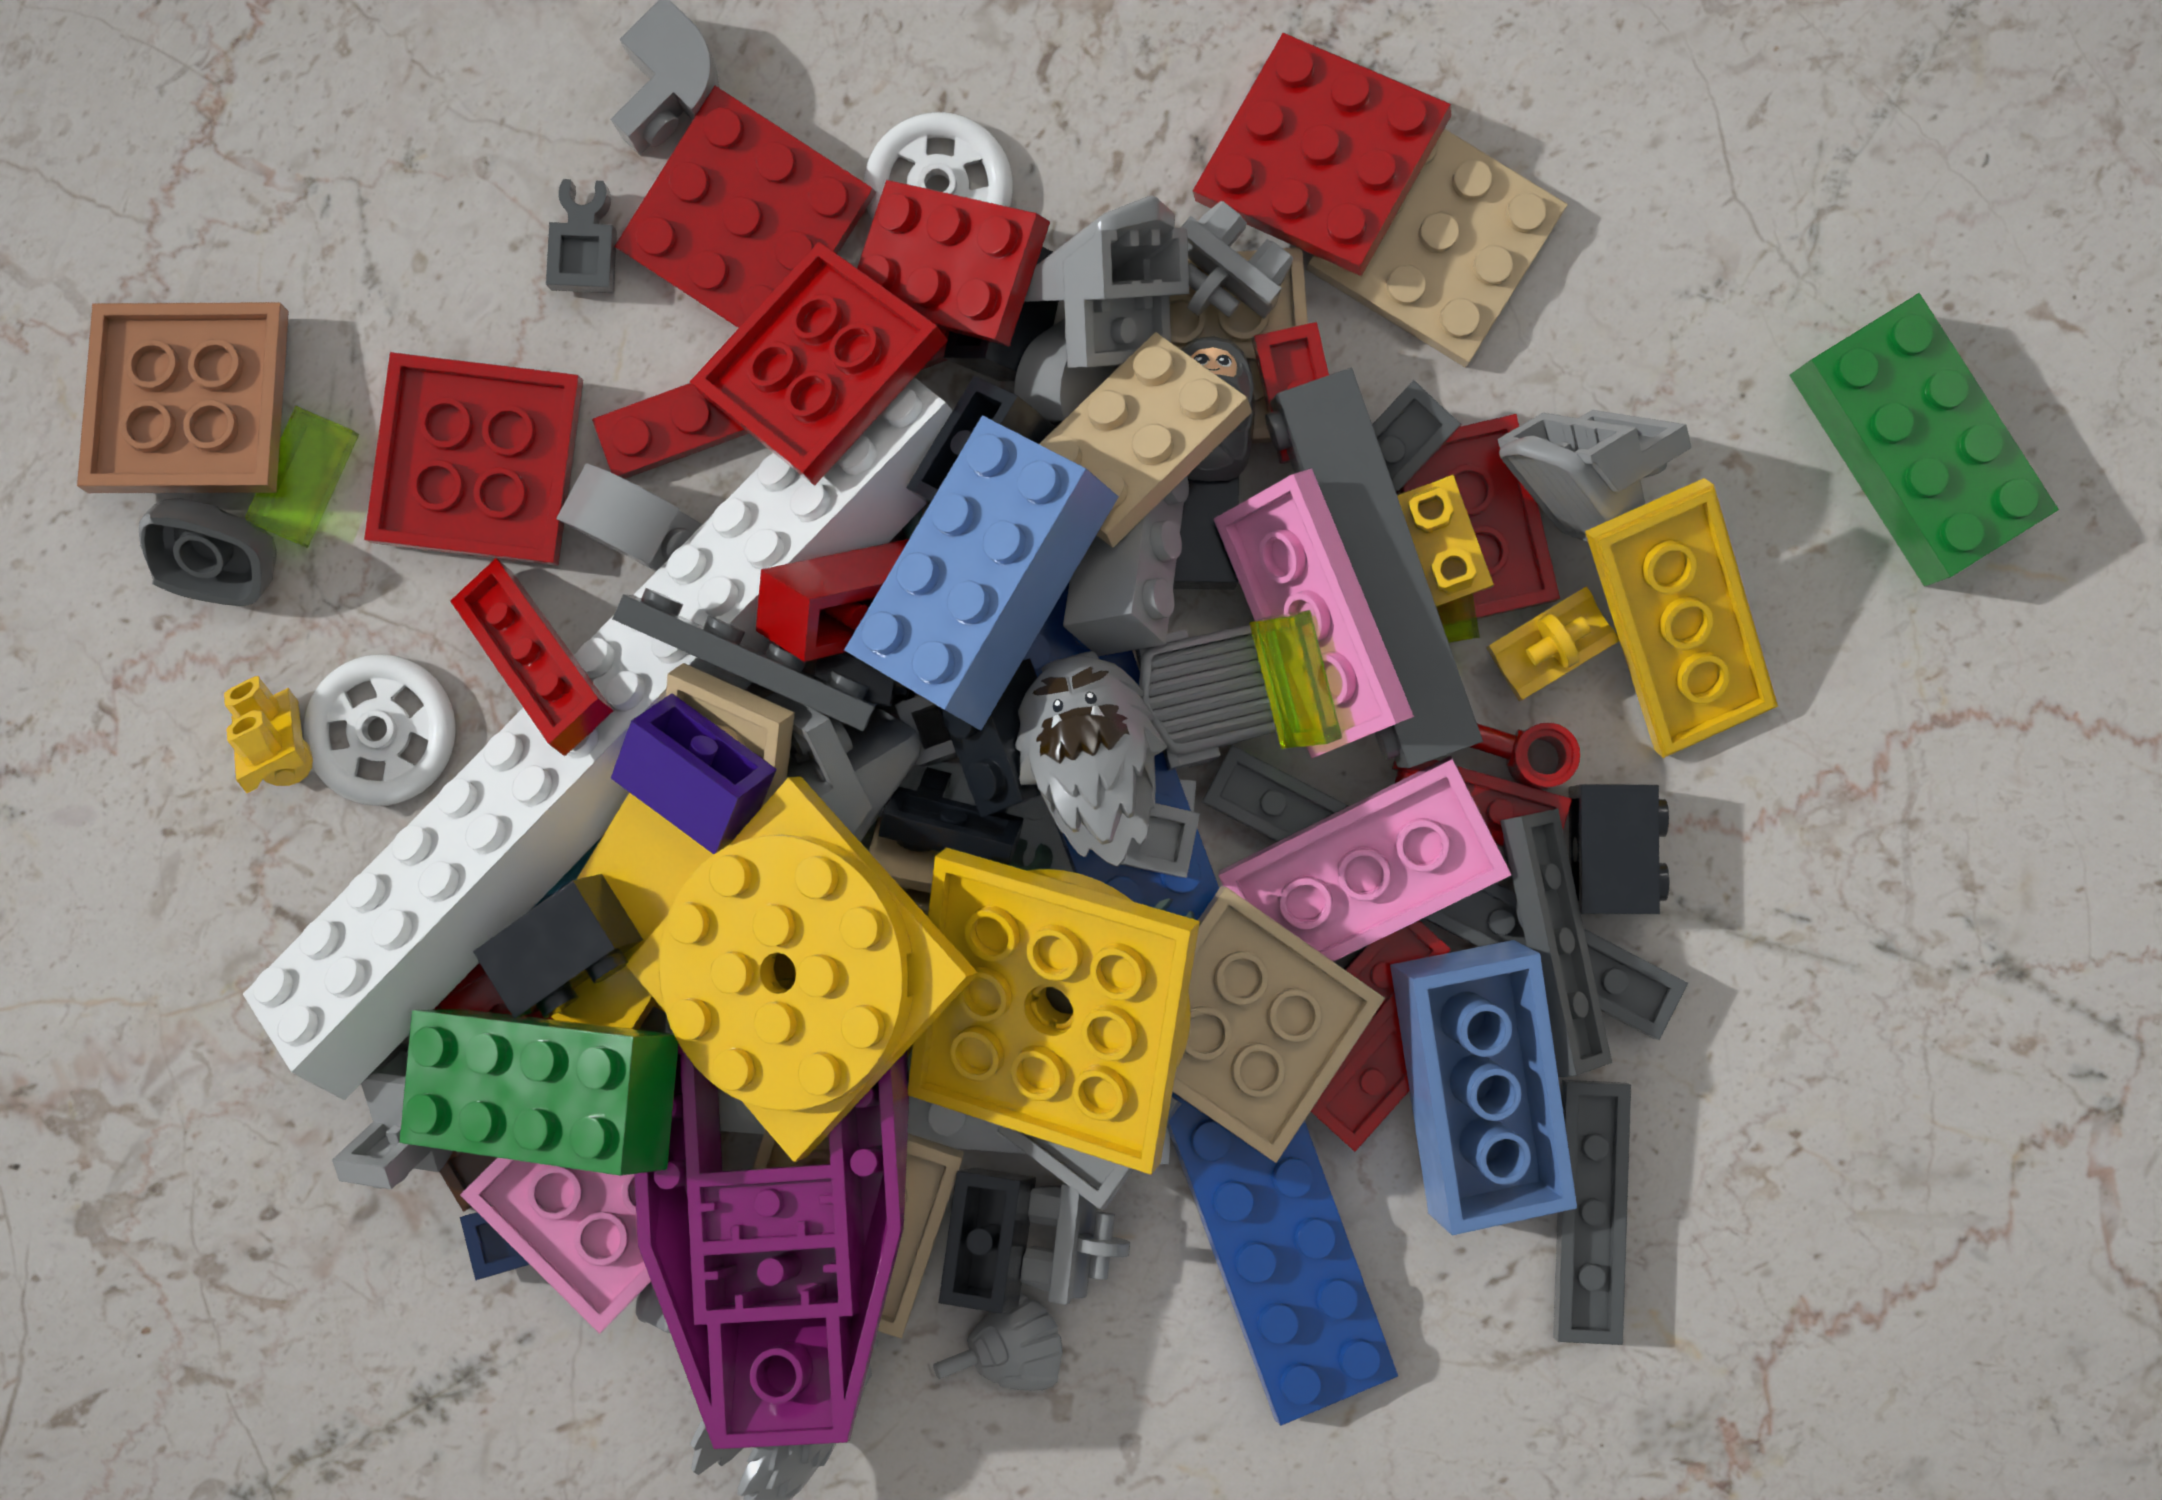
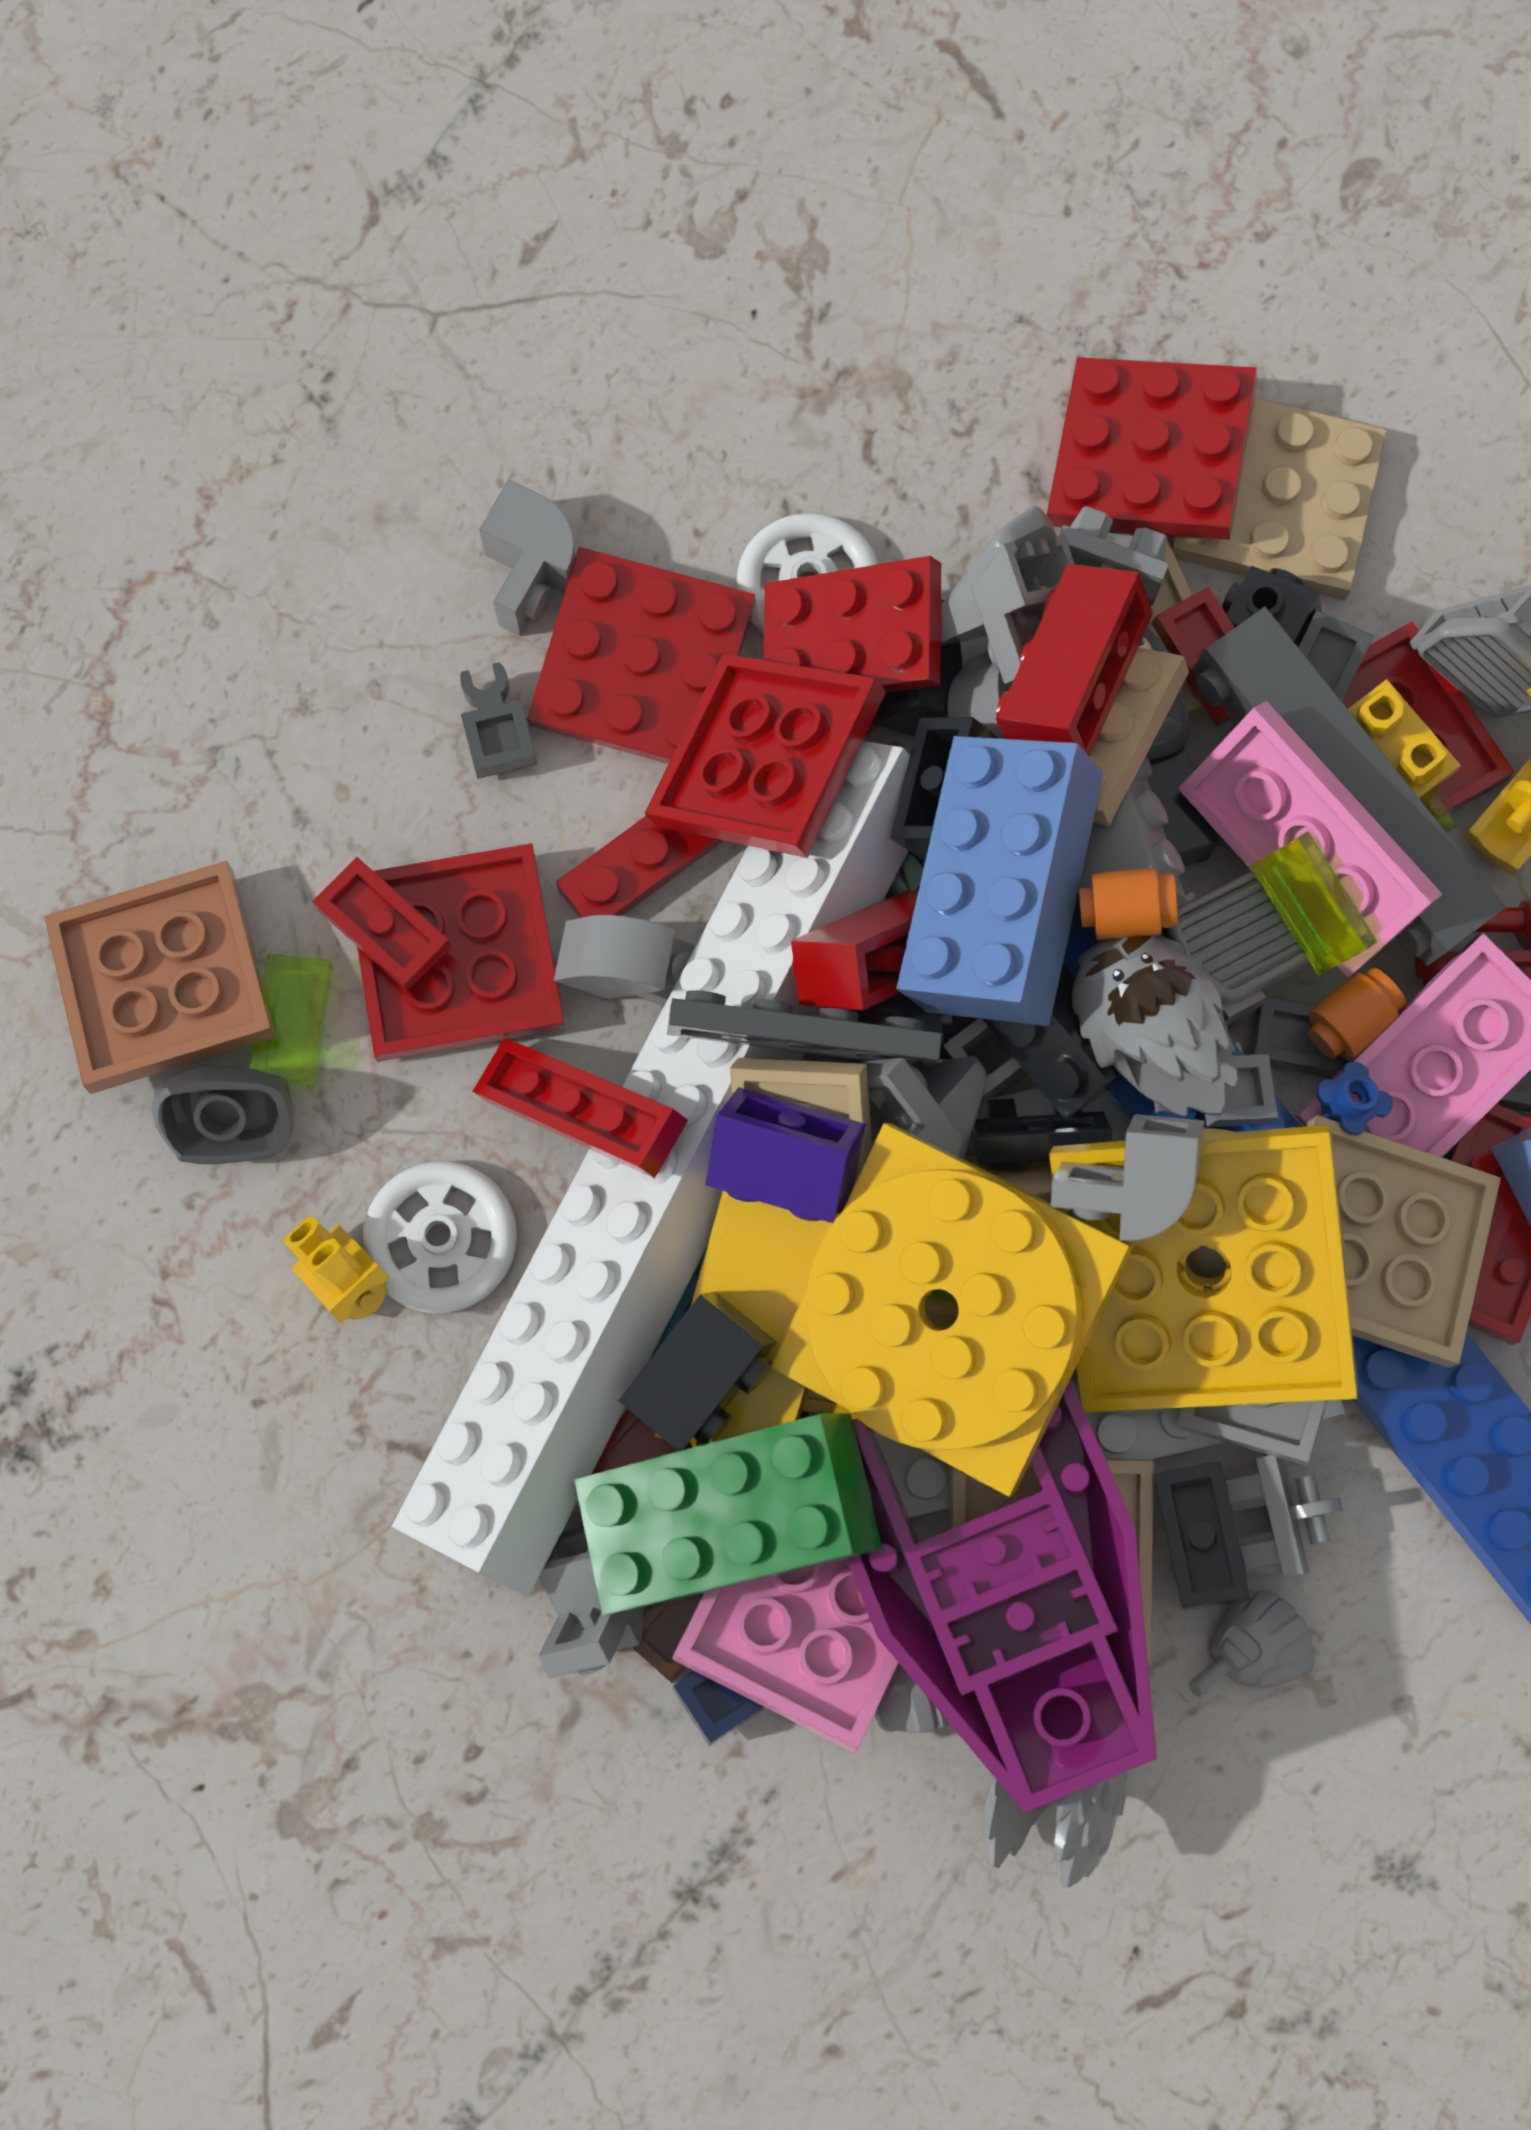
camera: 20 degrees left, 10 degrees down
none -> red plate [312,857,451,992]
none -> red brick [996,564,1153,757]
none -> light grey brick [1051,1114,1204,1241]
none -> orange brick [1079,868,1178,940]
none -> black brick [1222,566,1322,647]
none -> orange brick [1308,968,1407,1061]
none -> blue plate [1316,1062,1393,1135]

